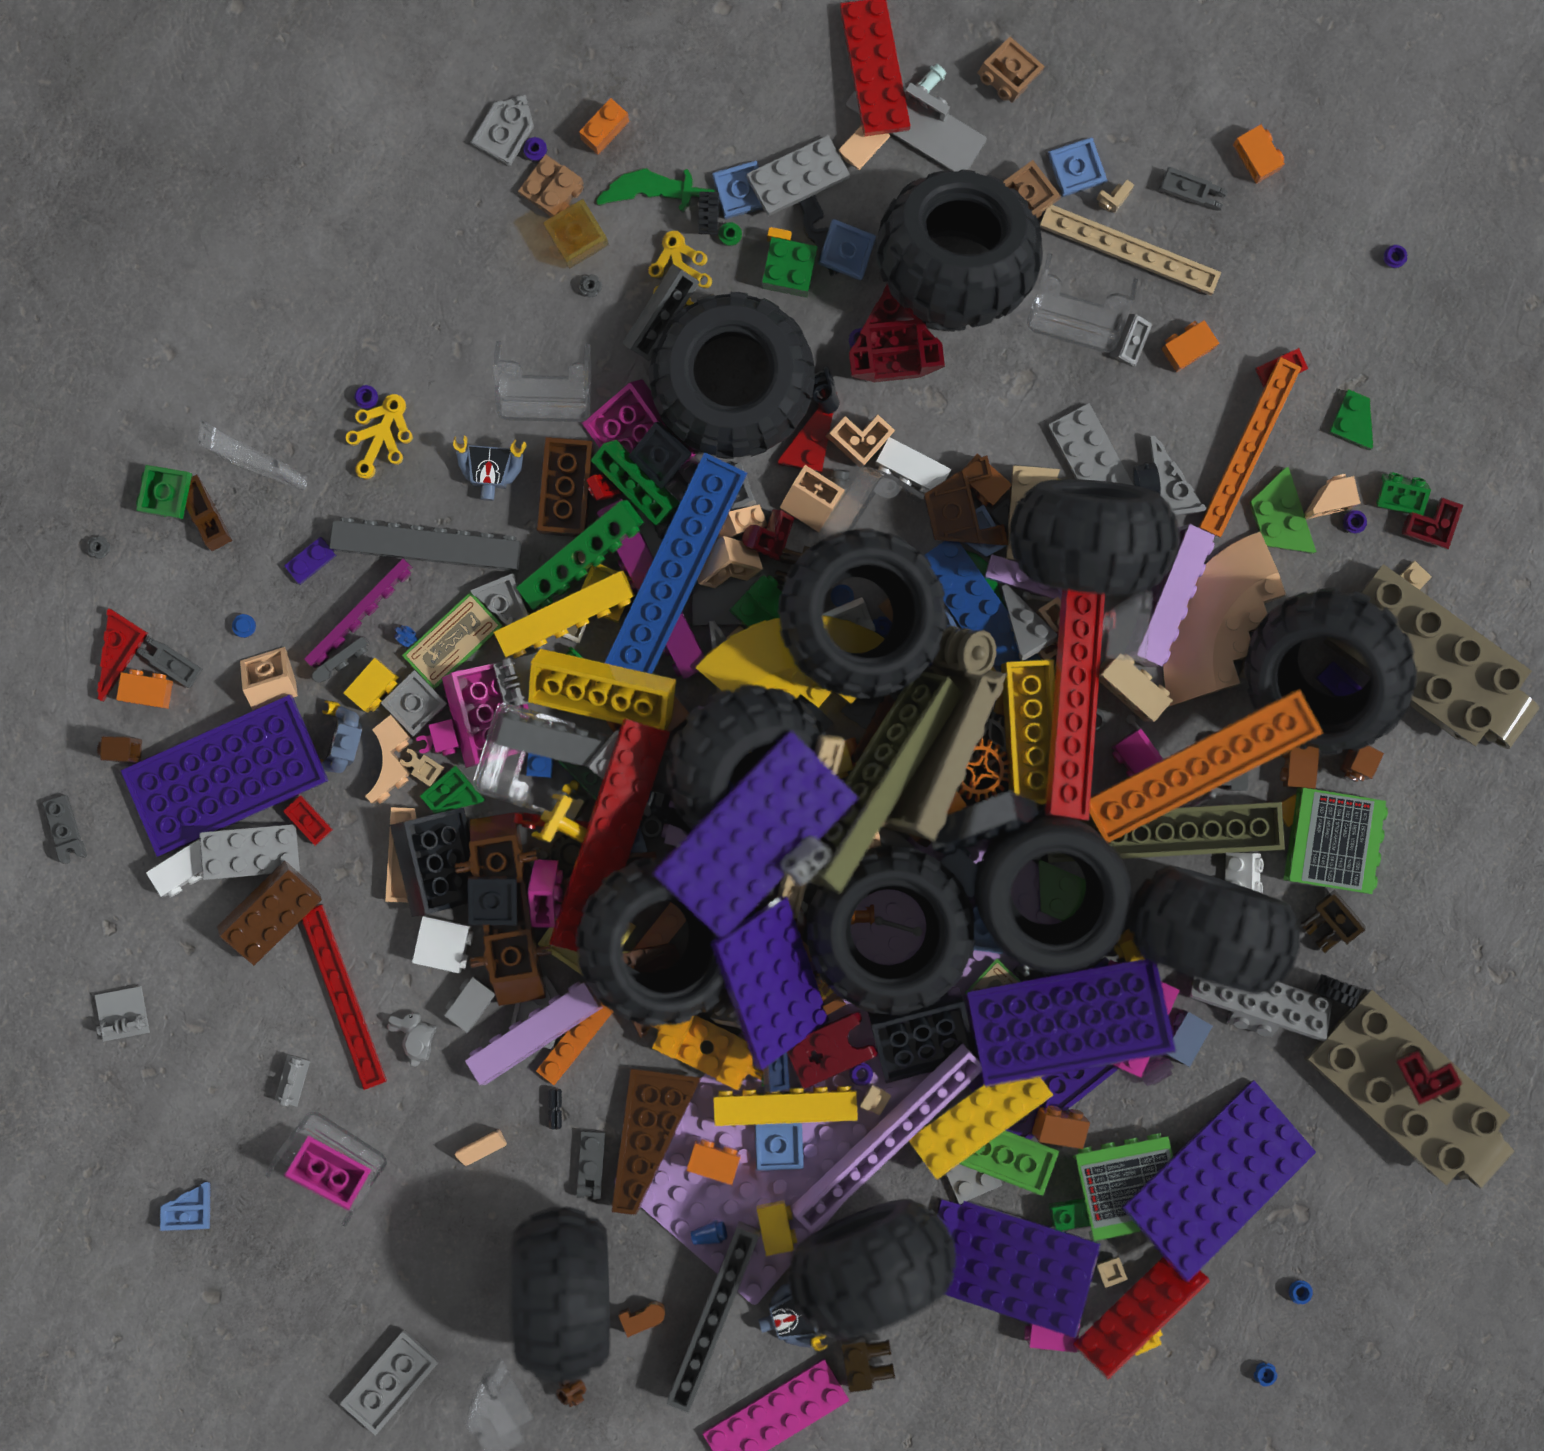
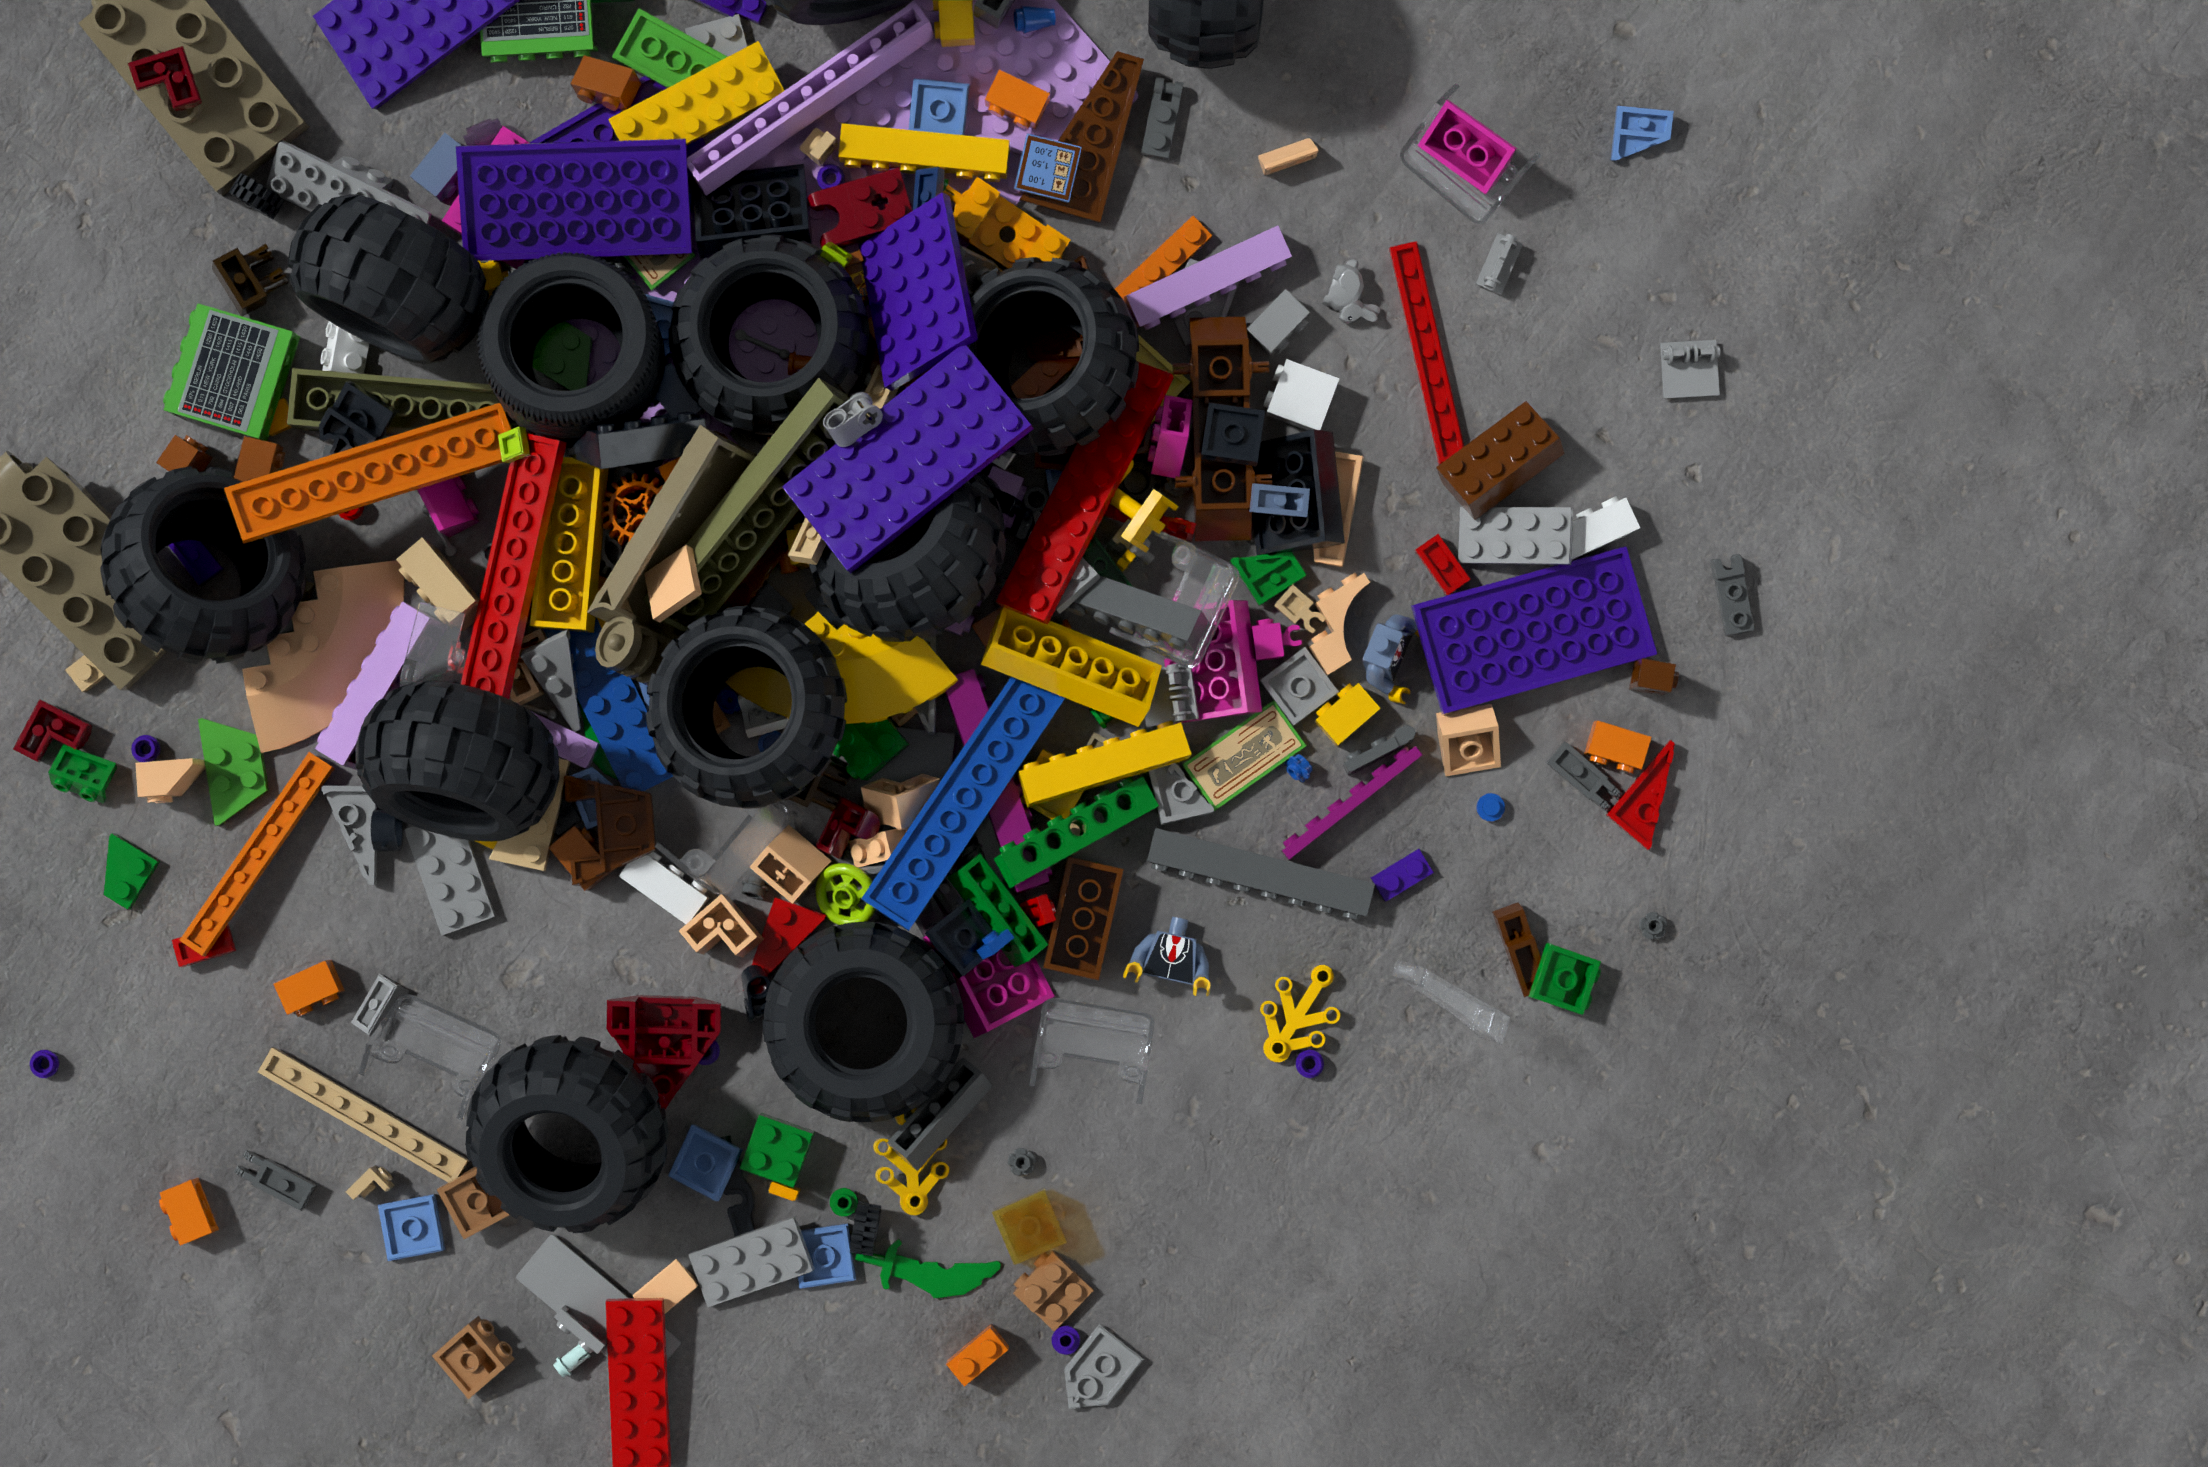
camera: 170 degrees left, 0 degrees up
blue brick [526,753,554,778] -> none
black piece [548,1088,562,1130] -> none
none -> black plate [319,380,397,455]
none -> lime tile [498,426,530,463]
none -> light nougat tile [644,545,702,623]
none -> lime plate [815,863,876,925]
none -> lime tile [820,242,853,268]
none -> blue plate [976,929,1014,960]
none -> tile [1014,133,1082,203]
none -> sand blue slope [1250,483,1310,517]

